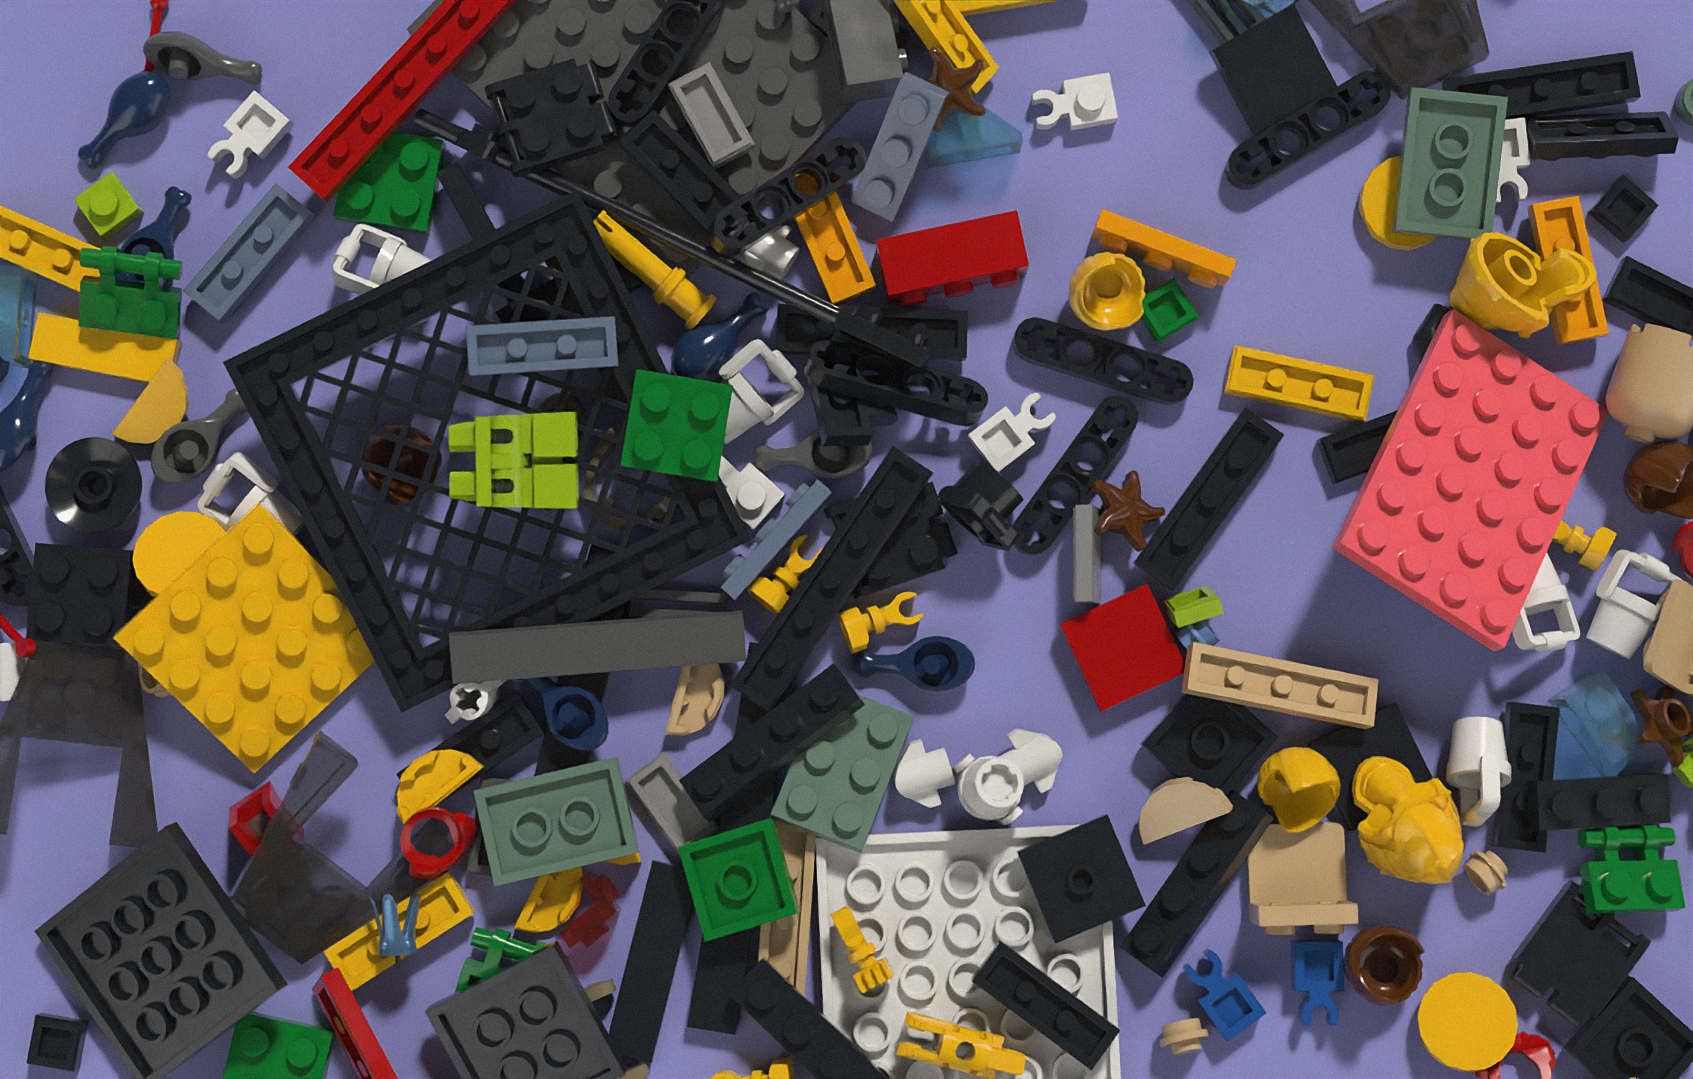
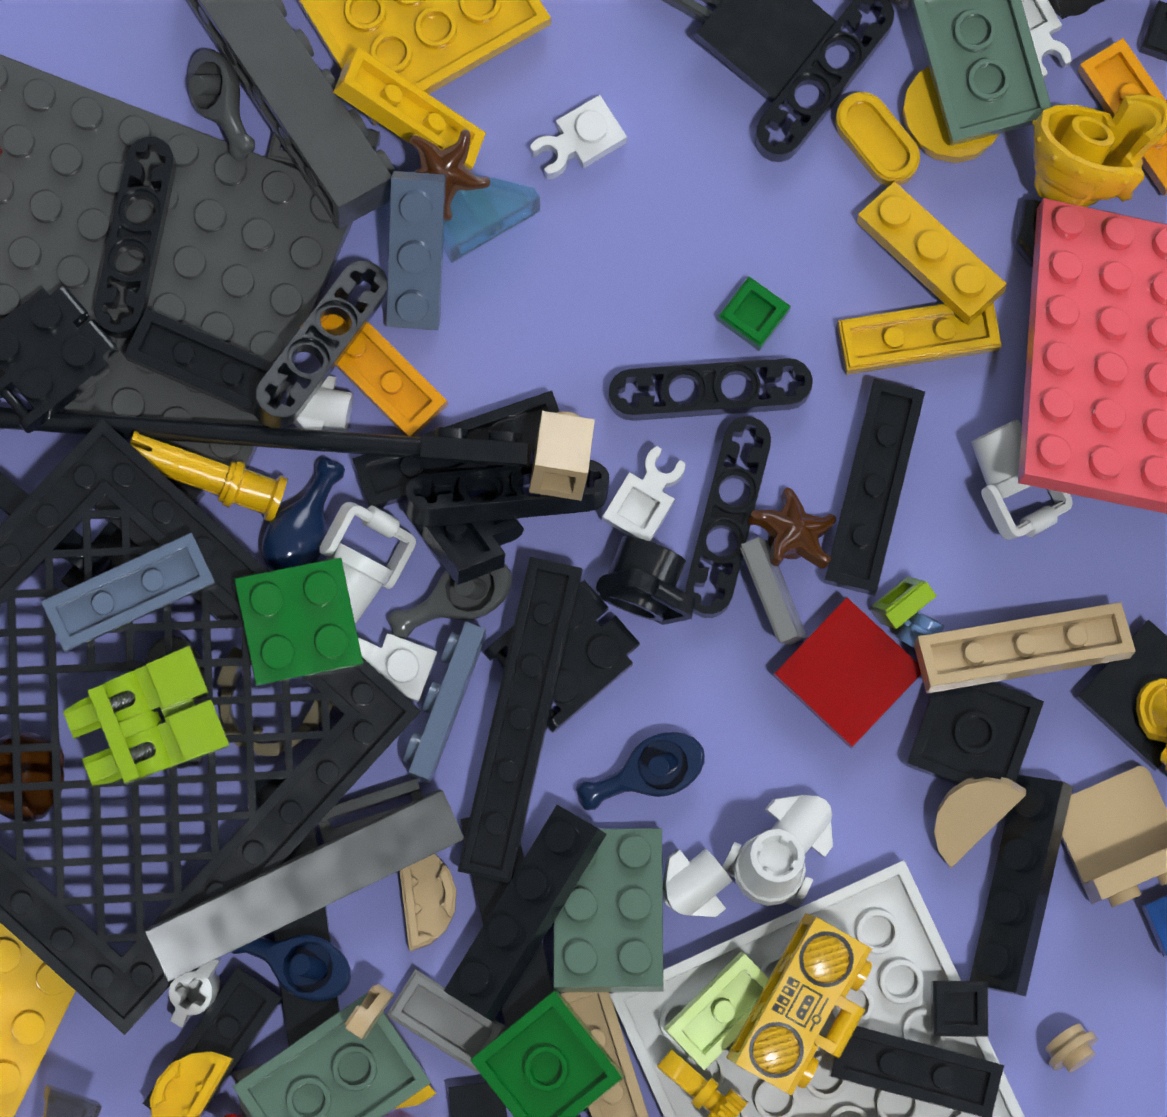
camera: 25 degrees left, 5 degrees down
light grey tile [668,62,755,170] -> none
yellow piece [746,535,823,615] -> none
yellow piece [838,592,924,654] -> none
red brick [876,210,1029,308] -> none
black plate [1016,814,1146,944] -> none
yellow hair [1068,252,1146,331] -> none
light orange plate [1091,209,1237,288] -> none
blue plate [1183,948,1266,1042] -> none
yellow hair [1257,747,1341,833] -> none
black tile [1316,410,1398,485] -> none
none -> tan tile [344,983,394,1040]
none -> tan brick [529,411,595,501]
none -> yellowish green plate [663,952,769,1070]
none -> yellow piece [726,913,872,1096]
none -> yellow tile [835,92,920,186]
none -> yellow plate [857,181,1007,325]
none -> black tile [931,981,988,1037]
none -> white piece [971,419,1073,540]

